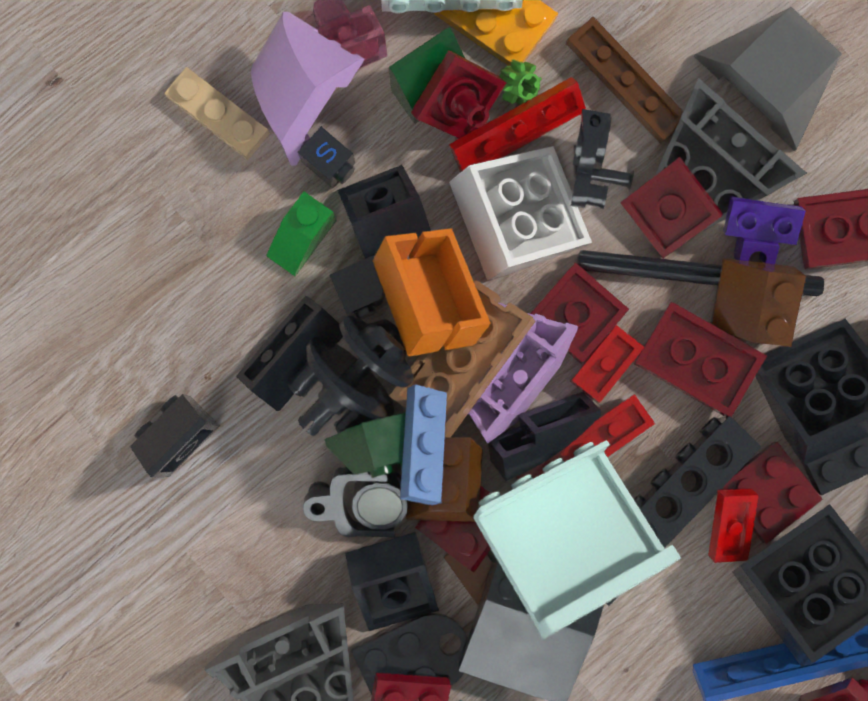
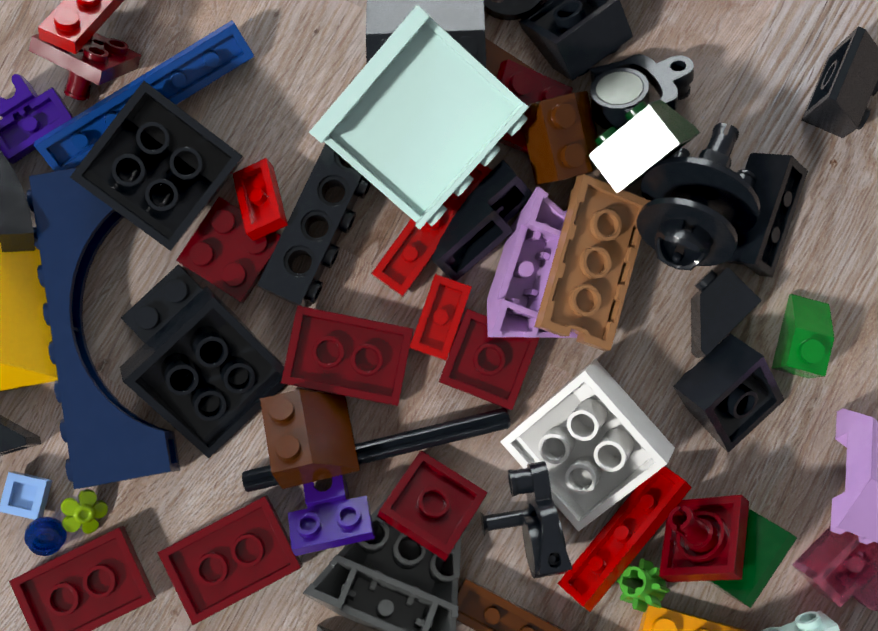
camera: 160 degrees right, 0 degrees up
black brick [297,126,355,189] -> none
orange piece [373,229,491,357] -> none
medium blue plate [400,384,447,505] -> none

